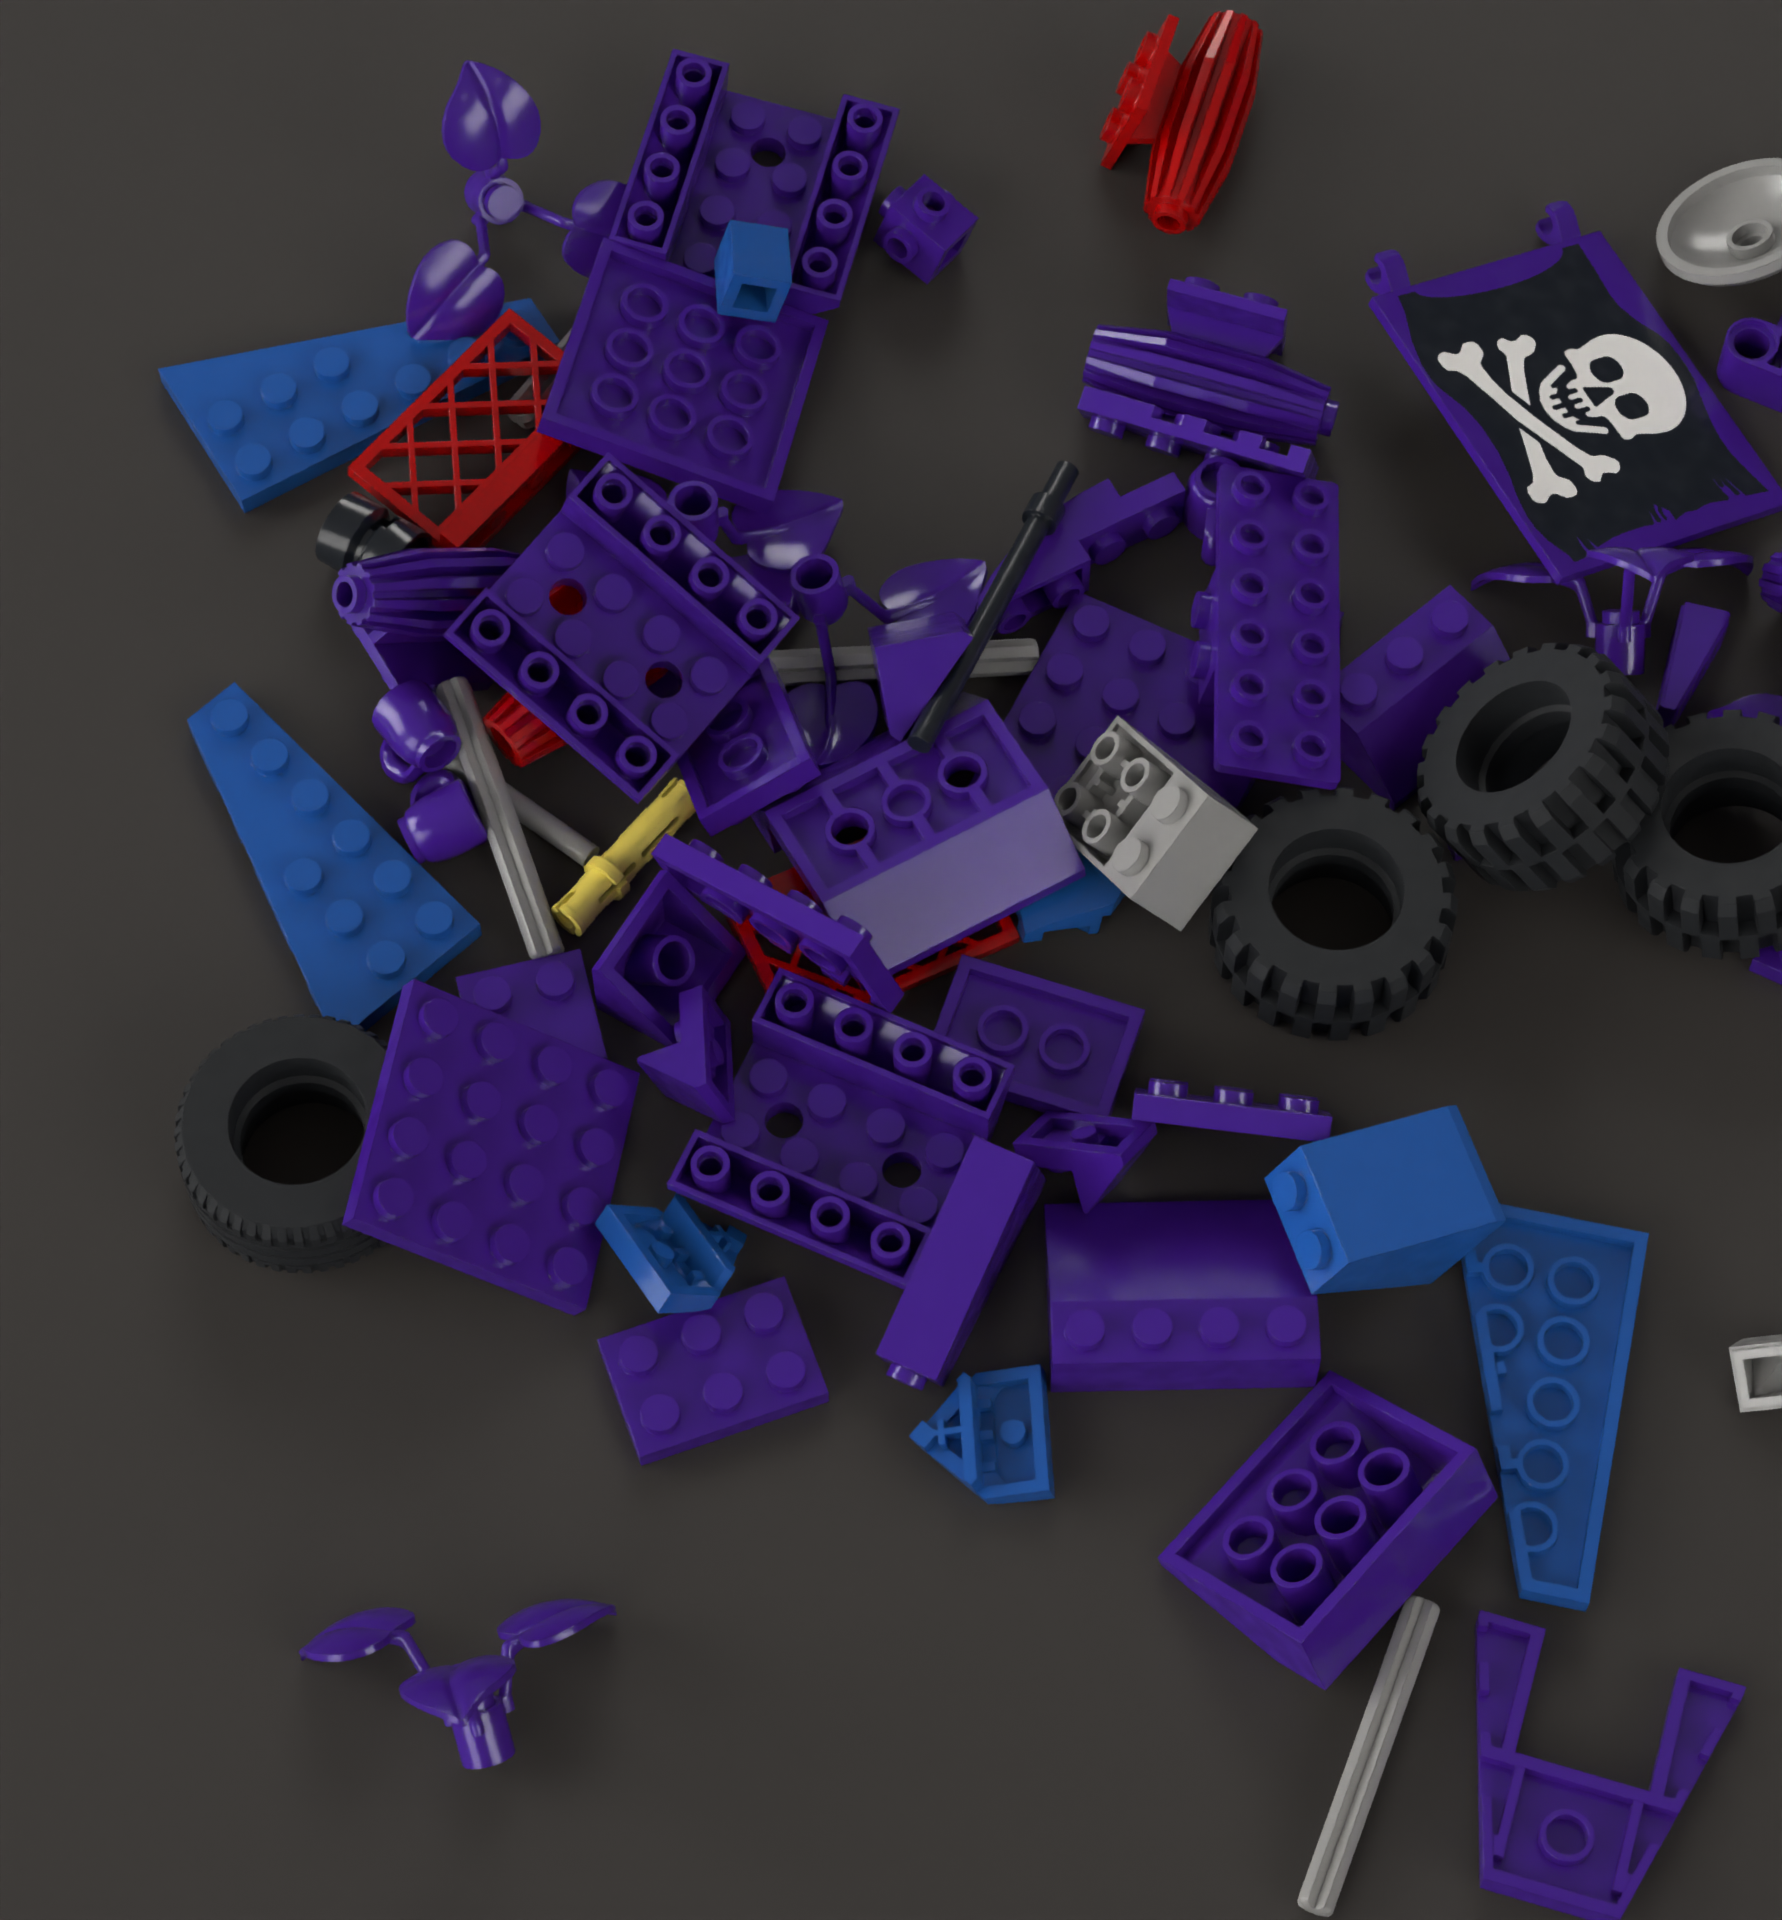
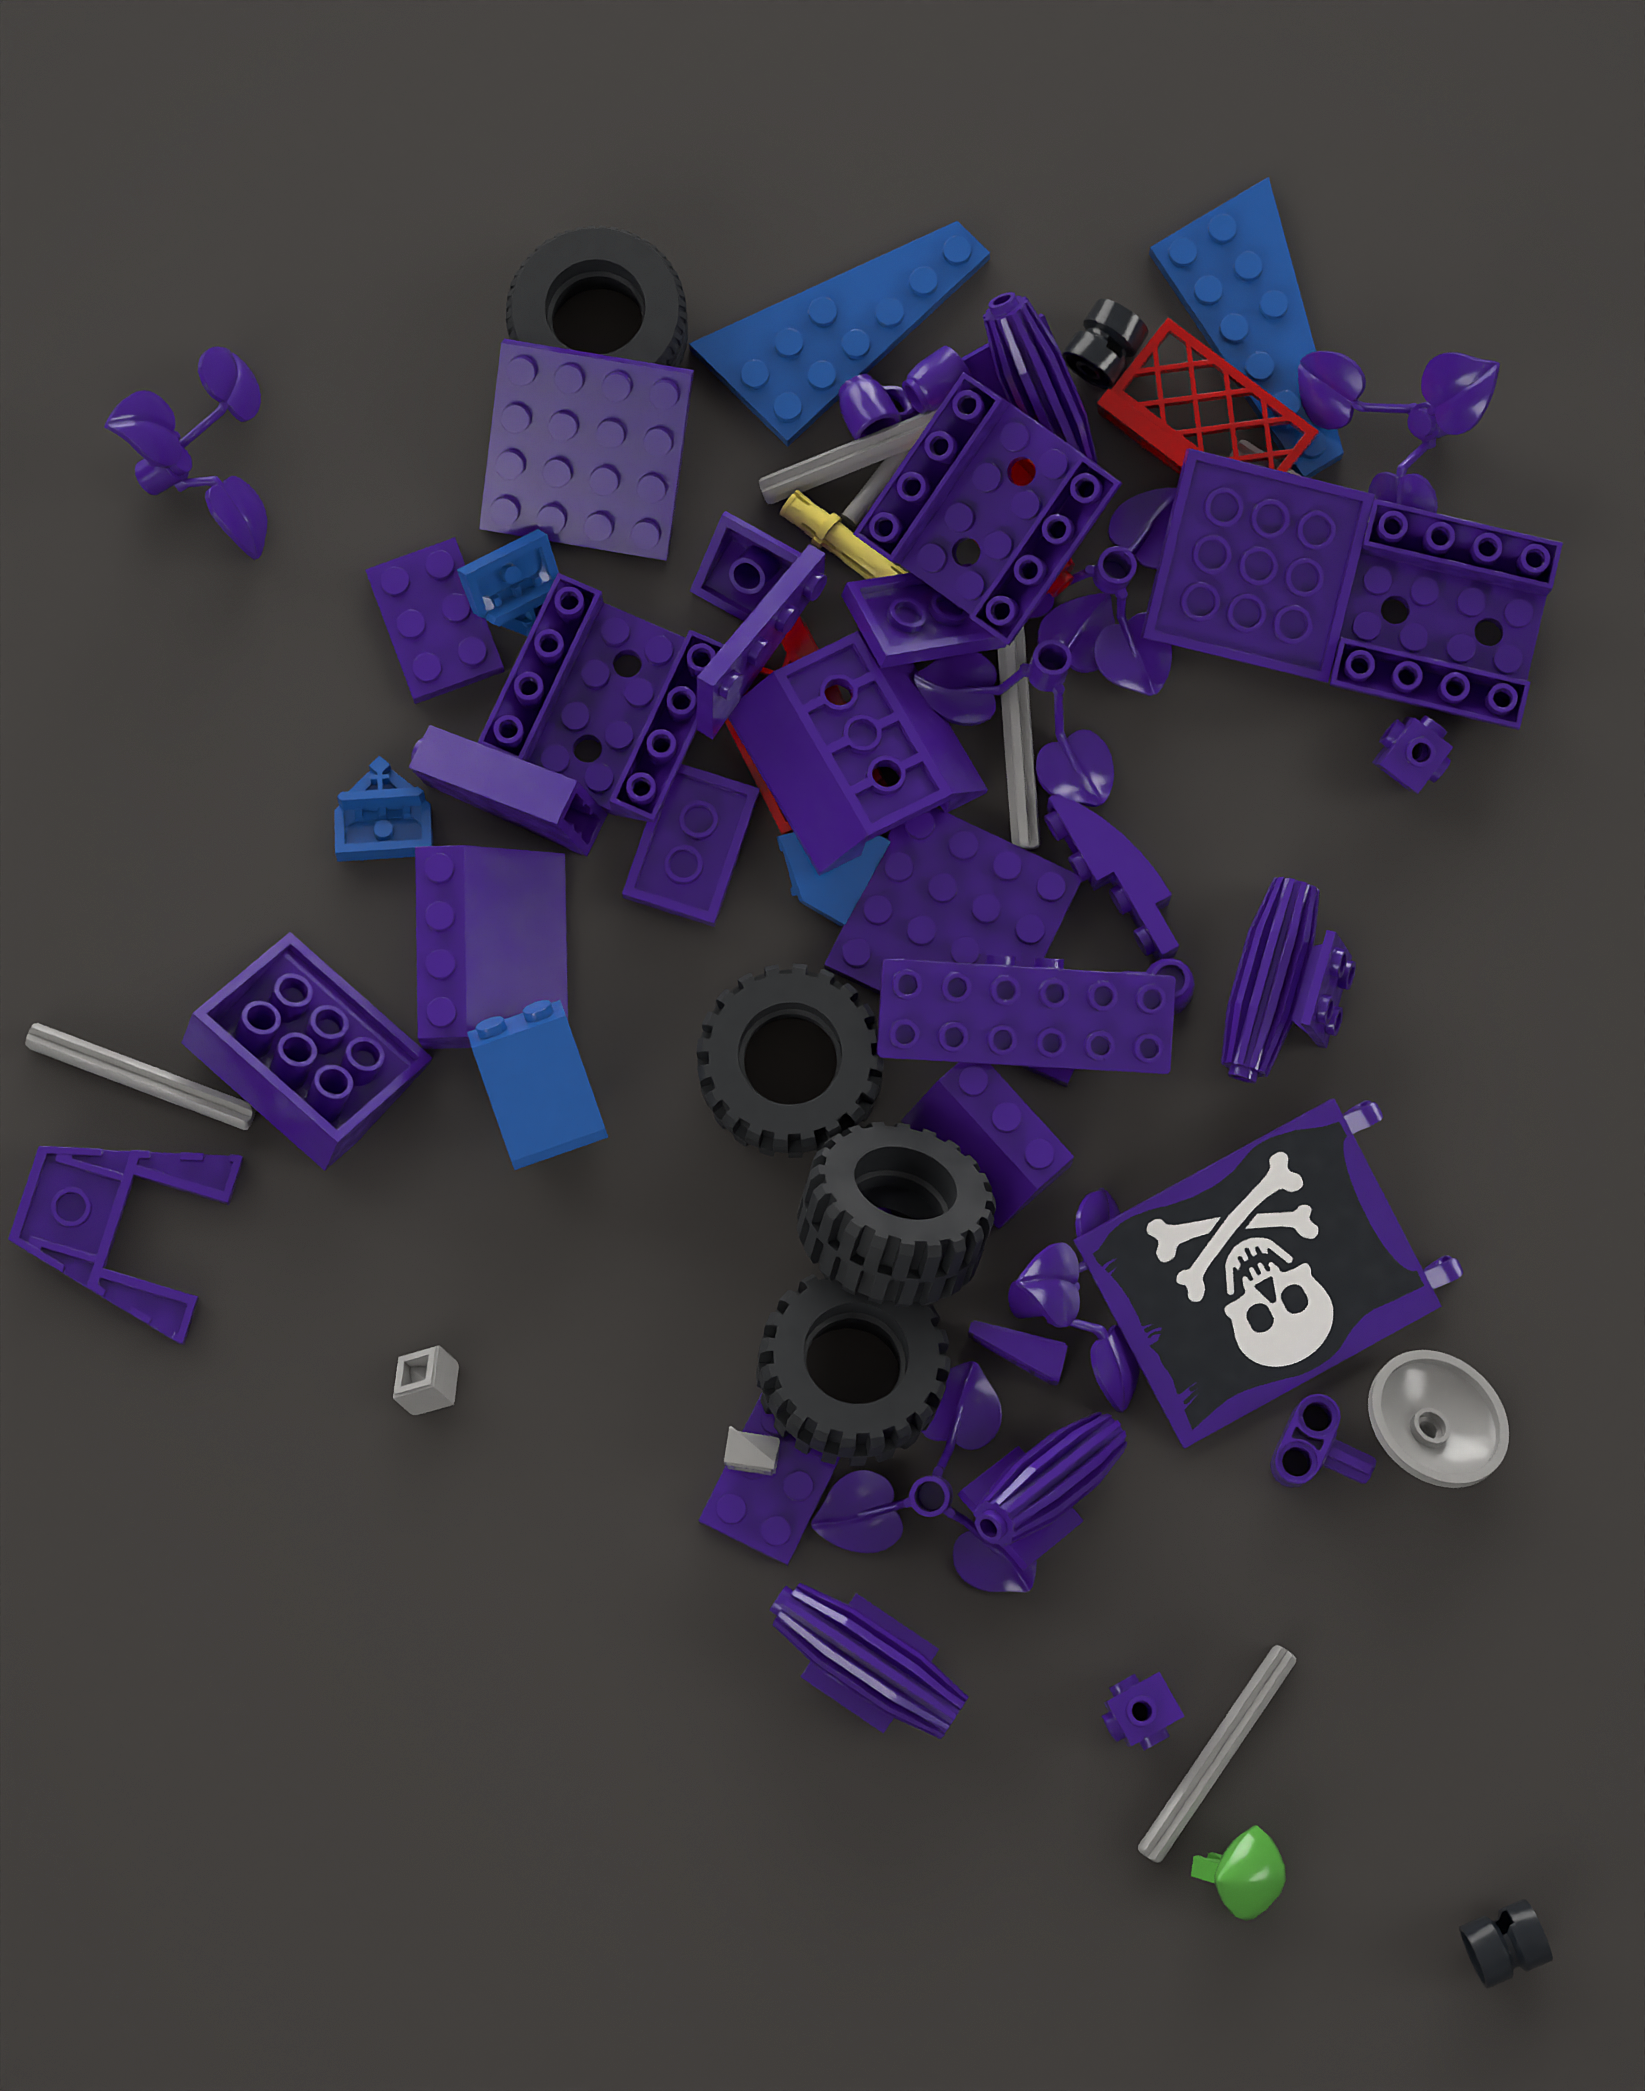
camera: 90 degrees right, 15 degrees up
dark purple wing [455,949,607,1059] -> none
dark purple slope [637,985,735,1124] -> none
blue brick [714,220,792,323] -> none
dark purple slope [867,612,973,742] -> none
black bar [907,461,1079,753] -> none
dark purple slope [1013,1110,1158,1214] -> none
light grey slope [1054,715,1258,931] -> none
dark purple wing [1077,386,1319,479] -> none
red plate [1099,10,1263,234] -> none
dark purple plate [1131,1078,1332,1141] -> none
blue wing [1461,1204,1649,1612] -> none

